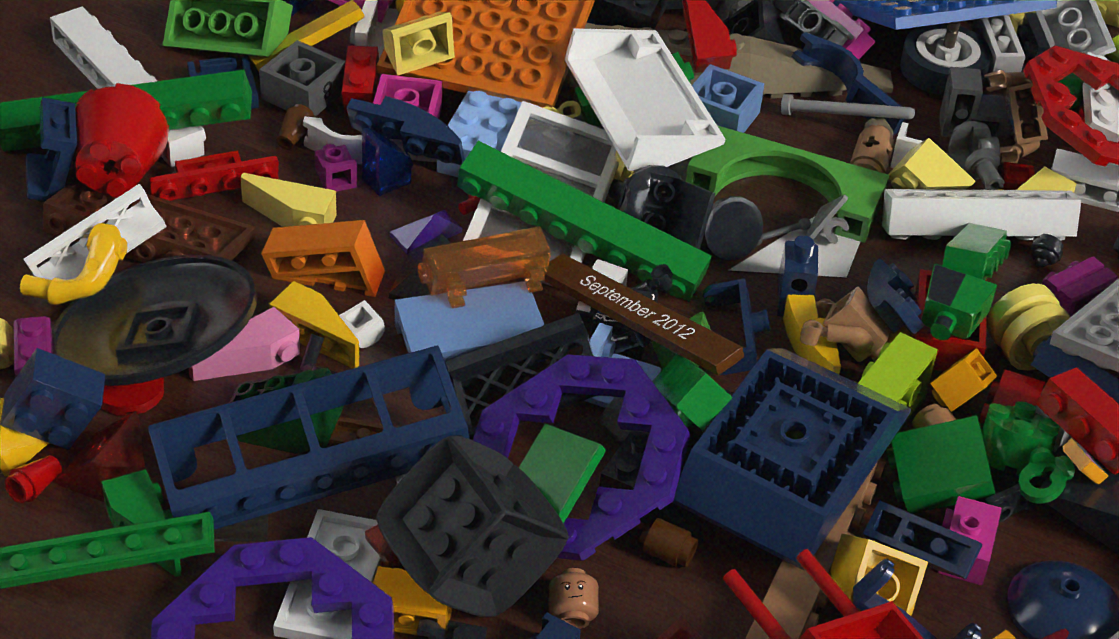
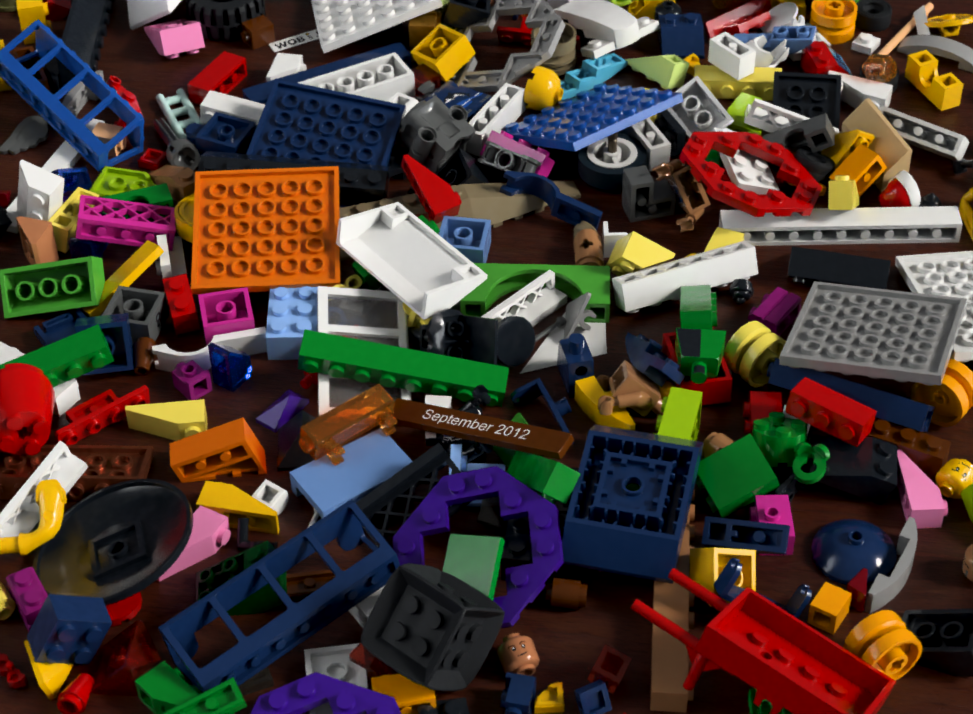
camera: 15 degrees left, 0 degrees up
dark blue slope [346,96,465,165] -> none
light yellow slope [383,12,455,76] -> none
light grey bar [781,94,915,119] -> none
light orange brick [930,348,997,412] -> none
dark grey piece [948,121,1005,190] -> none
red tile [1001,162,1035,190] -> none
light orange tile [1062,438,1108,484] -> none
none -> dark blue brick [75,313,134,376]
none -> white fence [481,270,567,327]

